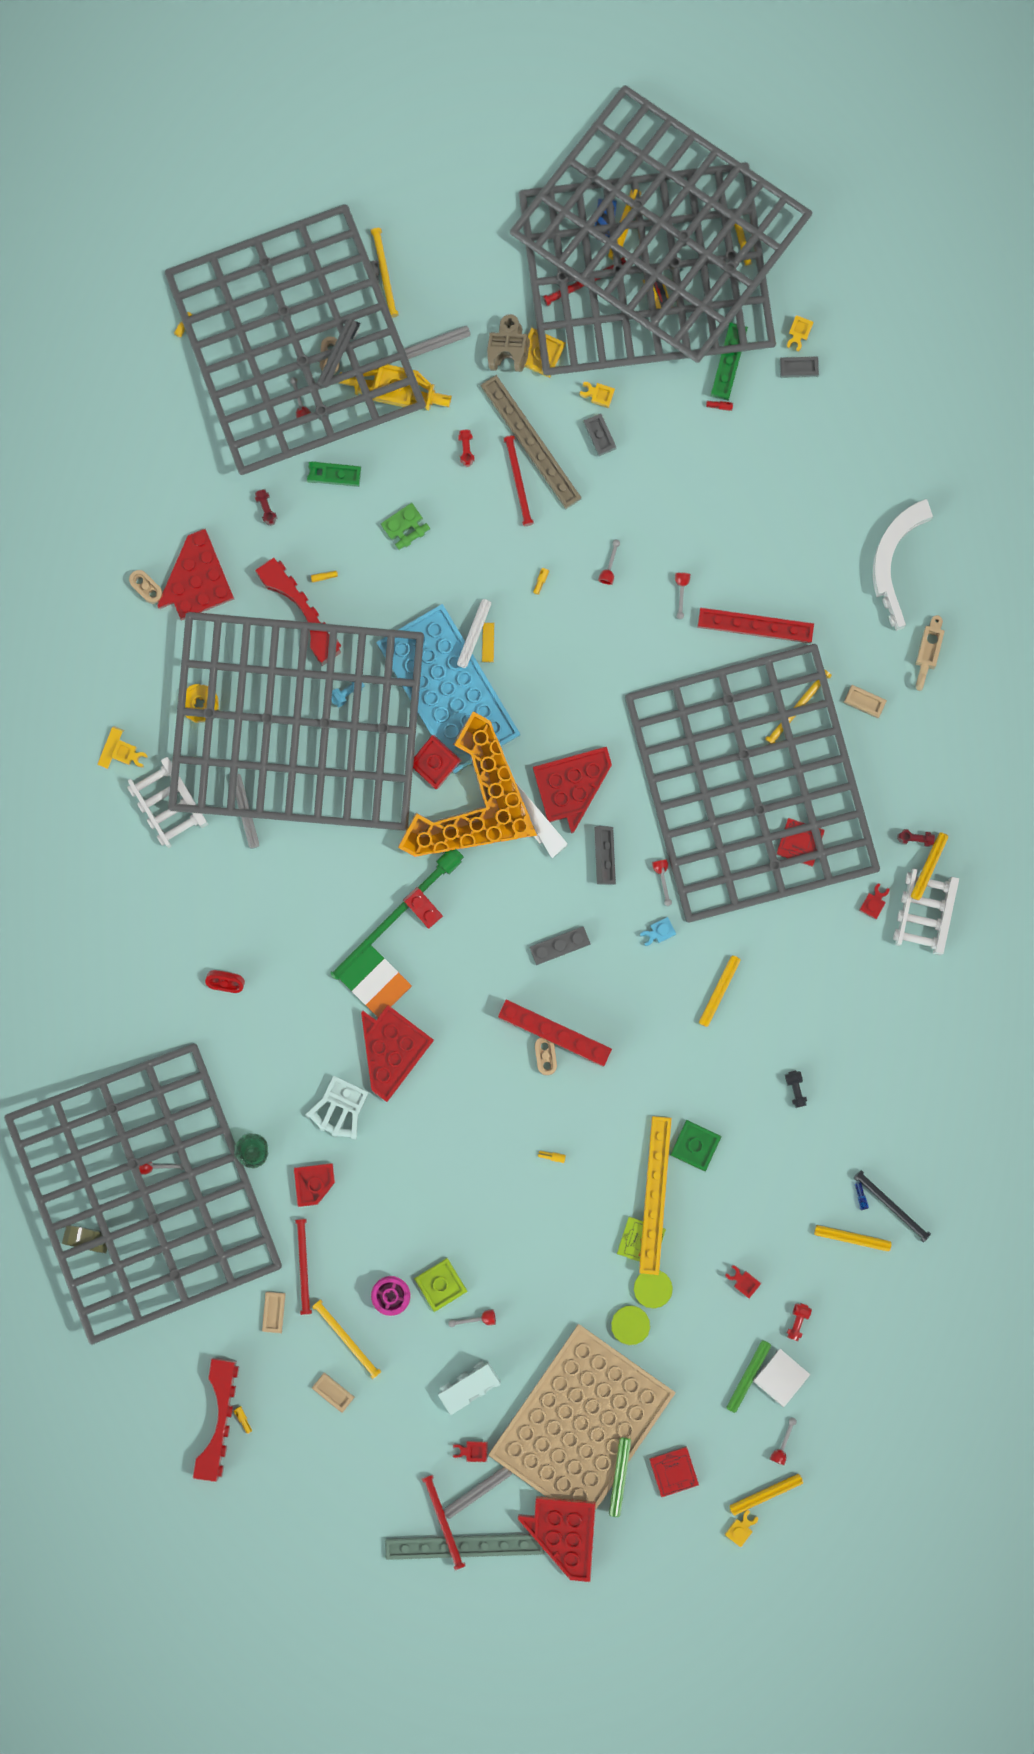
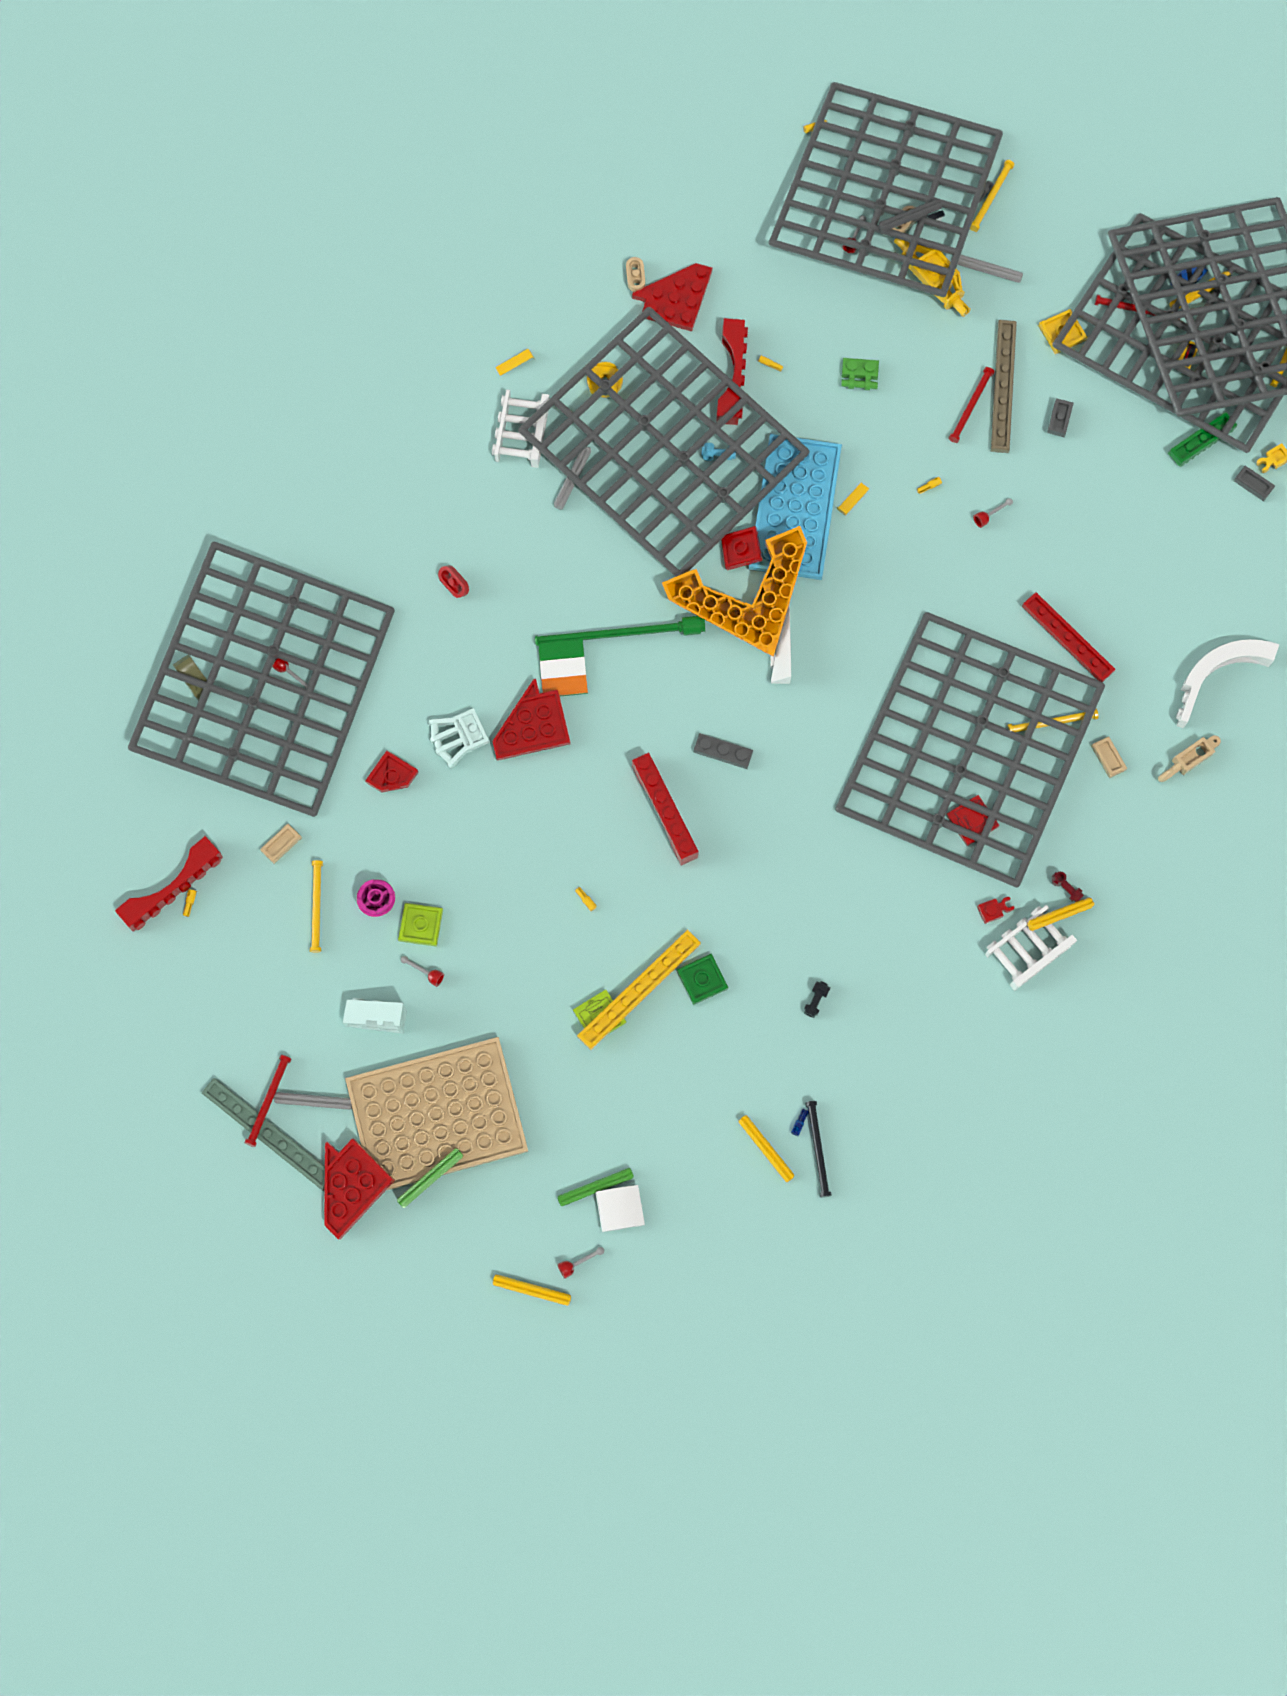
camera: 40 degrees right, 10 degrees down
yellow plate [111,740,148,768] -> none
clear green hair [234,1133,269,1169] -> none
dark red bar [255,489,277,526] -> none
red bar [295,1219,312,1315] -> none
green plate [307,462,362,487] -> none
tan tile [312,1372,355,1413] -> none
red plate [403,887,443,929] -> none
red plate [453,1441,488,1462] -> none
white axle [457,599,491,668] -> none
red bar [458,430,475,467] -> none
dark tan piece [487,314,530,372] -> none
red wing [533,747,612,834] -> none
tan plate [535,1037,557,1076] -> none
yellow plate [579,382,615,408] -> none
dark grey plate [594,826,616,885] -> none
lime tile [611,1306,650,1345] -> none
lime tile [633,1270,673,1309] -> none
medium azure plate [640,917,676,946] -> none
red tile [649,1446,699,1497] -> none
hinge [652,859,672,906] -> none
hinge [675,573,691,619] -> none
yellow axle [699,955,741,1027] -> none
red pin [706,401,733,411] -> none
red plate [725,1265,761,1299] -> none
yellow plate [725,1510,758,1547] -> none
red bar [787,1303,812,1341] -> none

